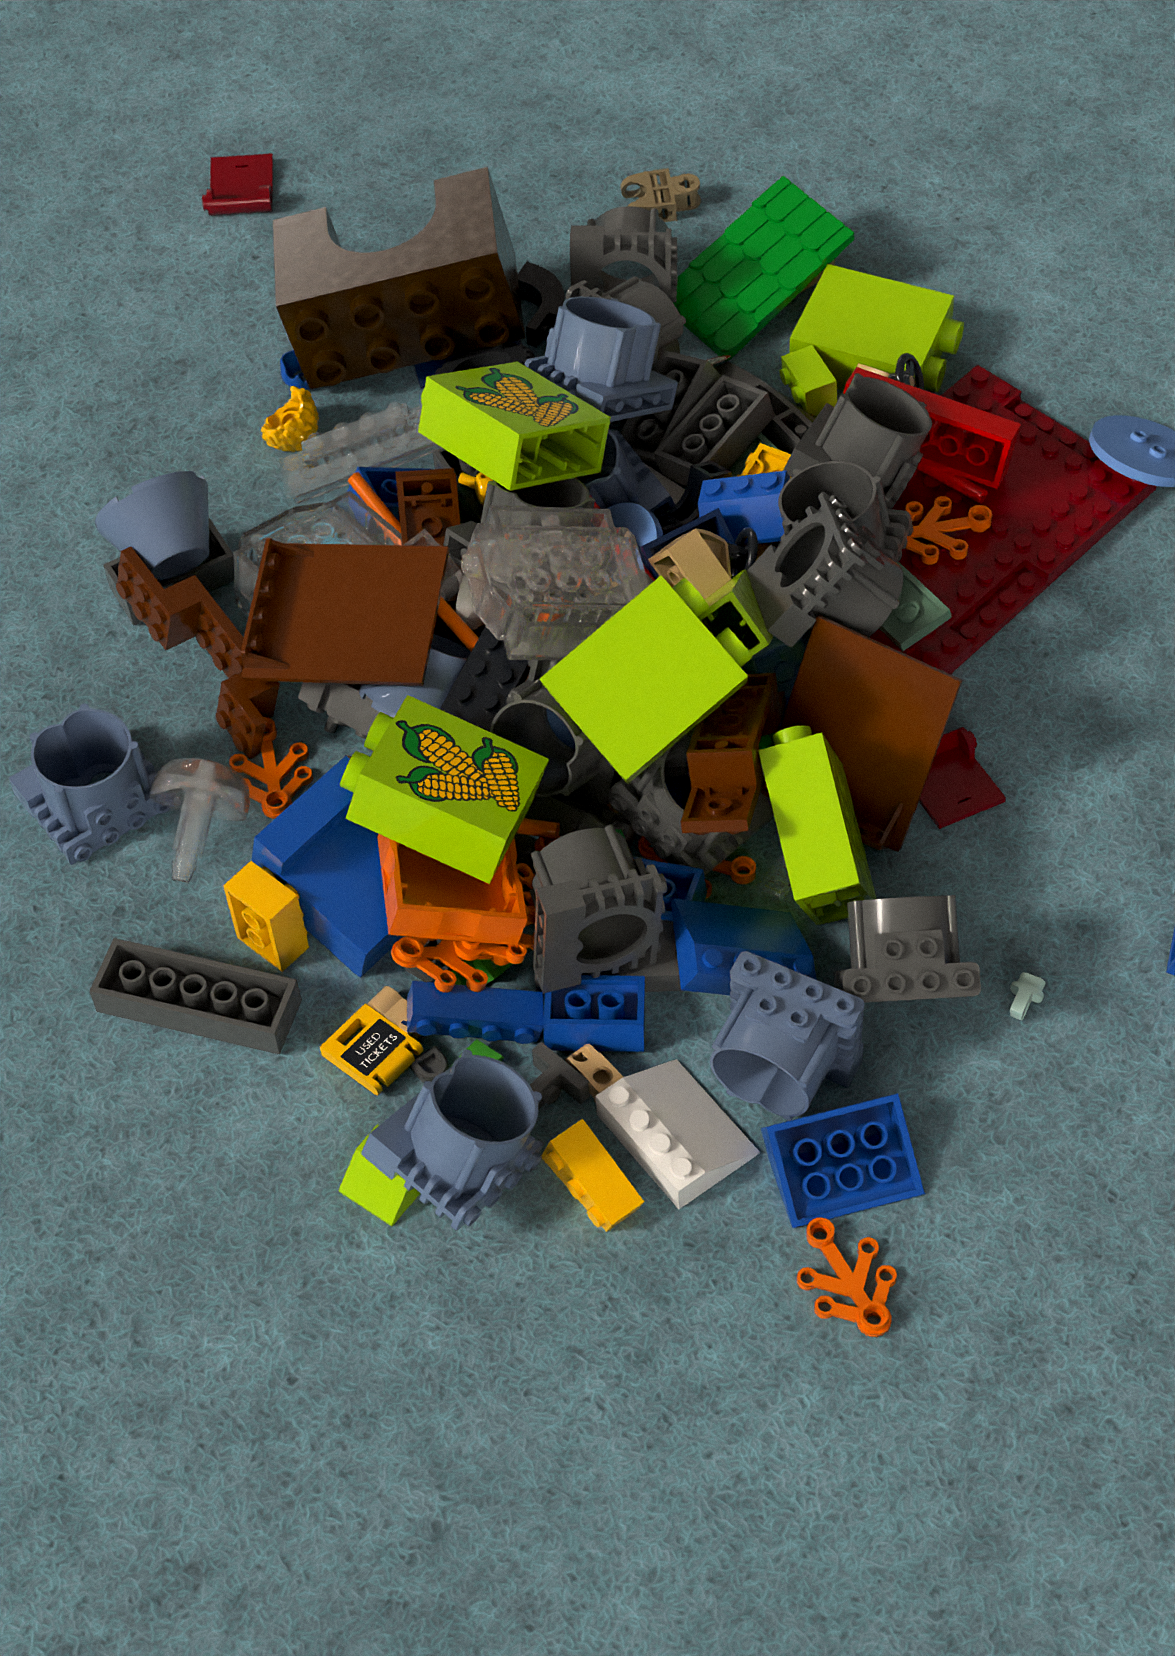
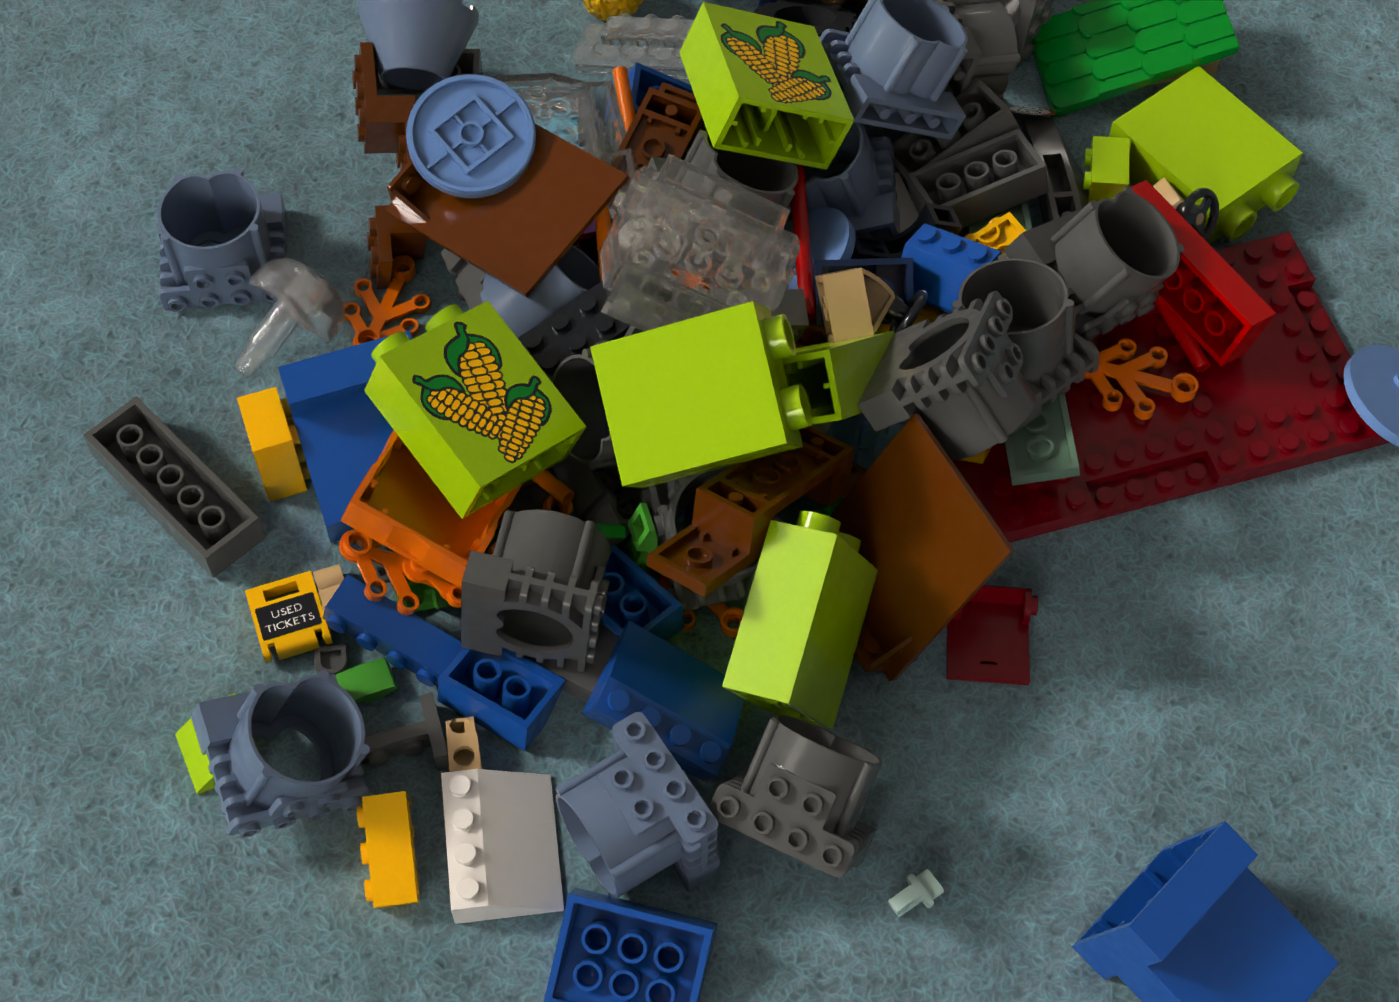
camera: 25 degrees right, 5 degrees up
none -> medium blue plate [406,74,536,198]
none -> bright green slope [627,503,658,571]

